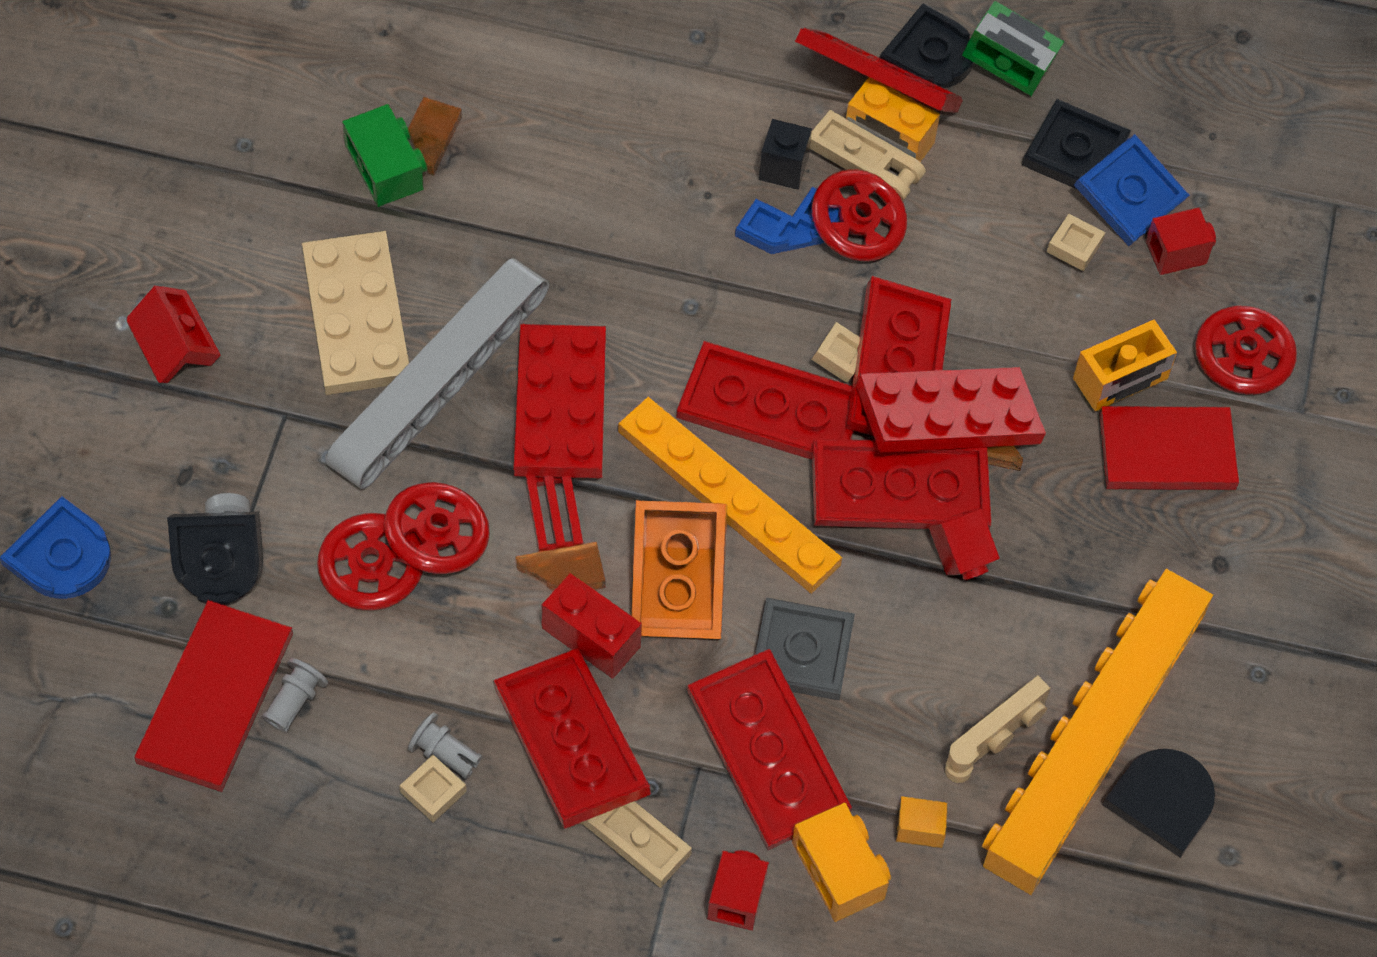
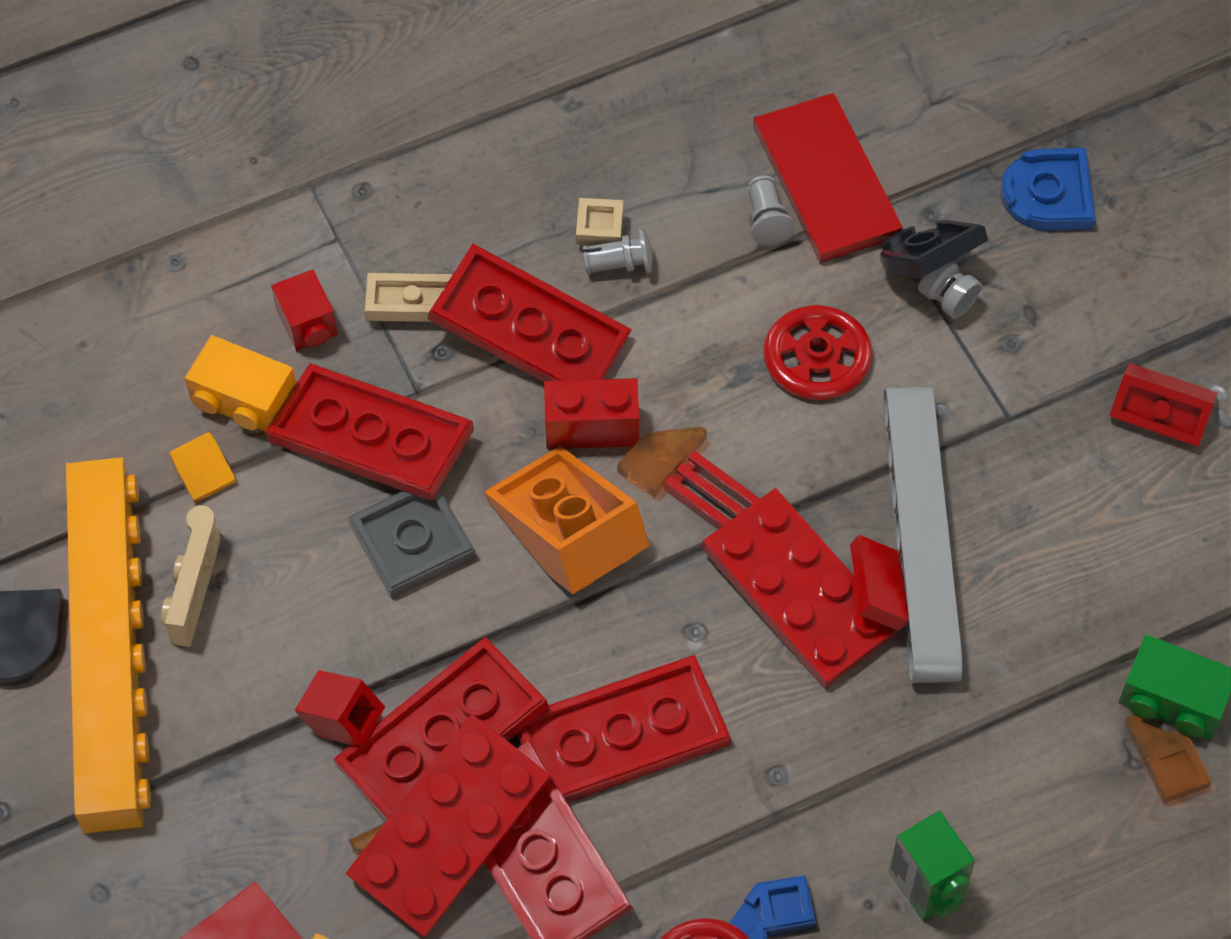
camera: 145 degrees right, 0 degrees up
tan plate [302,231,409,395] -> none
red plate [384,482,490,574] -> none
light orange plate [618,397,842,594] -> none
tan plate [812,322,860,383] -> none
none -> red tile [850,534,909,631]
none -> green brick [889,810,975,921]

